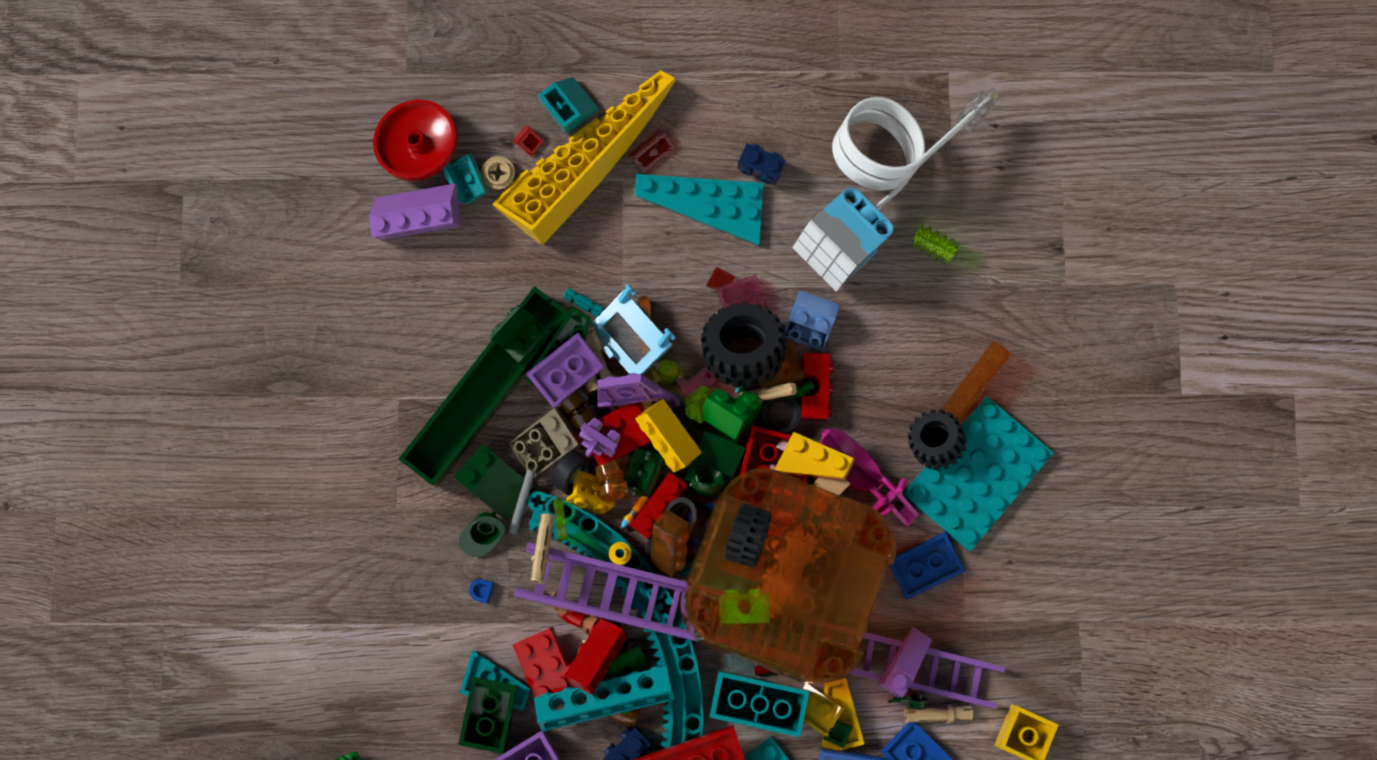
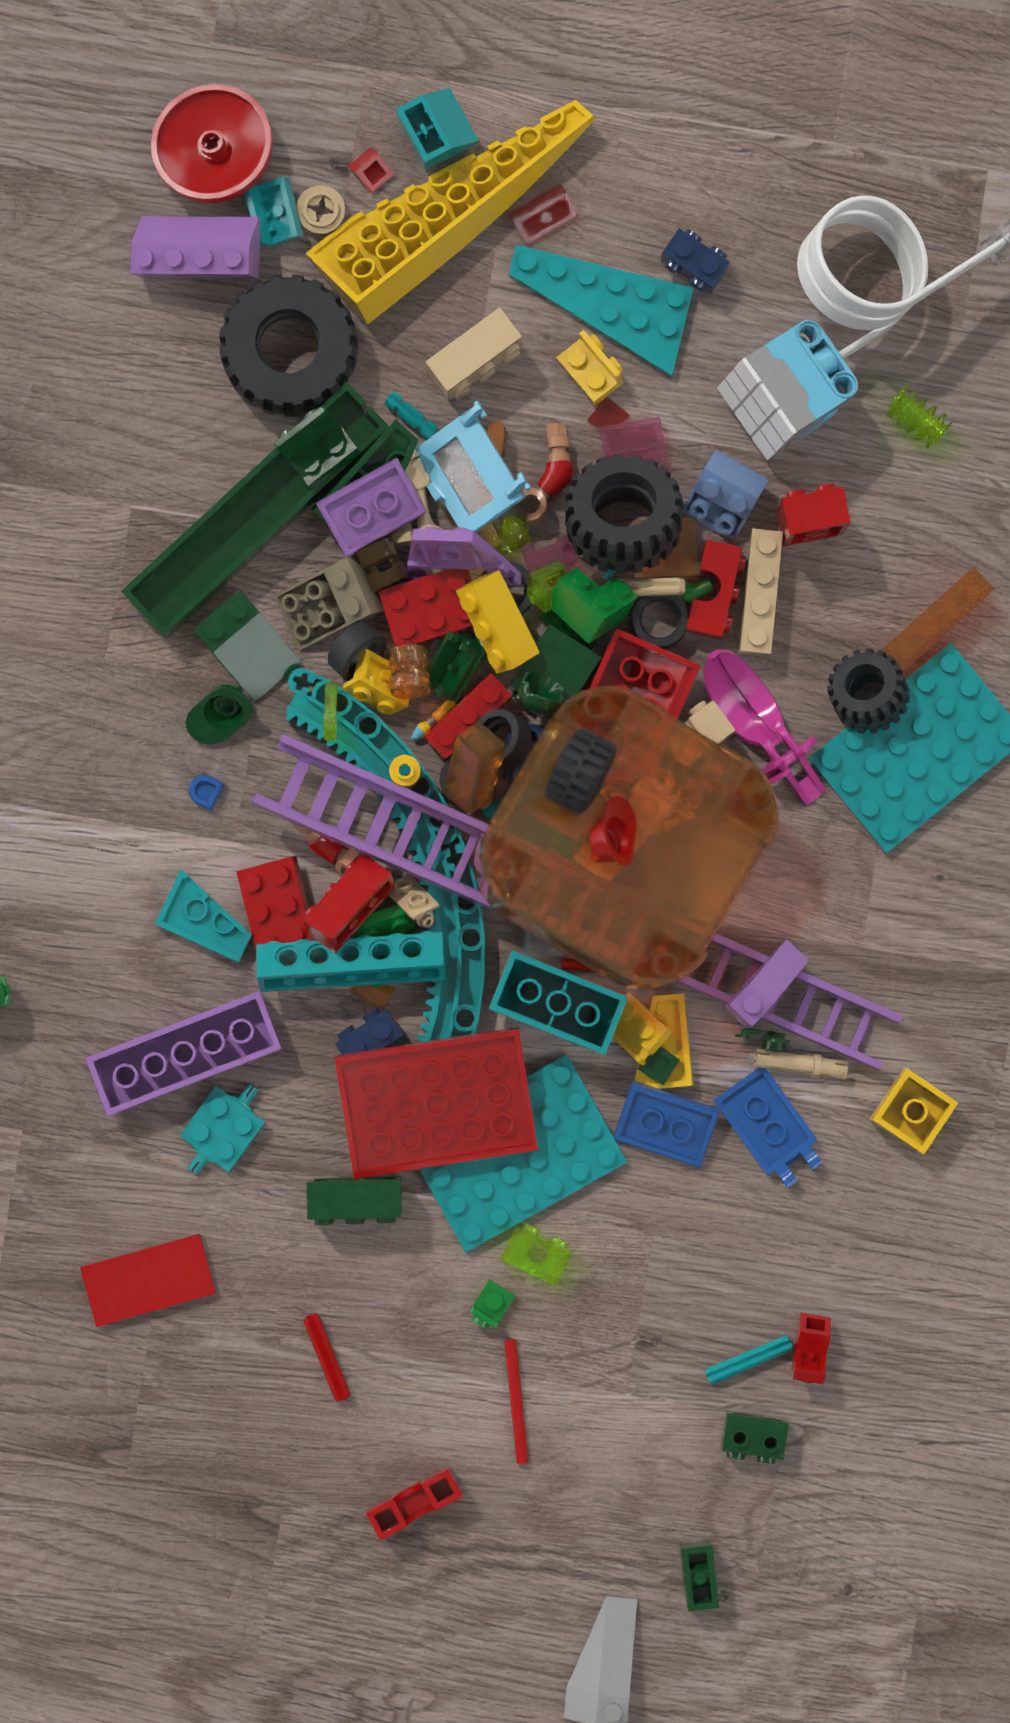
camera: 10 degrees right, 5 degrees up
dark green slope [458,677,517,754] -> none
light grey bar [508,469,536,535] -> none
tan pin [530,514,555,584] -> none
medium lavender hips [579,418,621,458] -> none
clear neon green brick [719,589,770,624] -> none
yellow wing [774,432,854,480] -> none
blue tile [886,532,966,600] -> none
none -> black tyre [219,274,358,417]
none -> tan hinge [389,874,439,928]
none -> tan brick [425,307,522,401]
none -> piece [522,423,574,525]
none -> yellow bracket [556,330,623,406]
none -> red piece [589,795,637,866]
none -> tan brick [738,528,783,658]
none -> red brick [776,483,851,547]

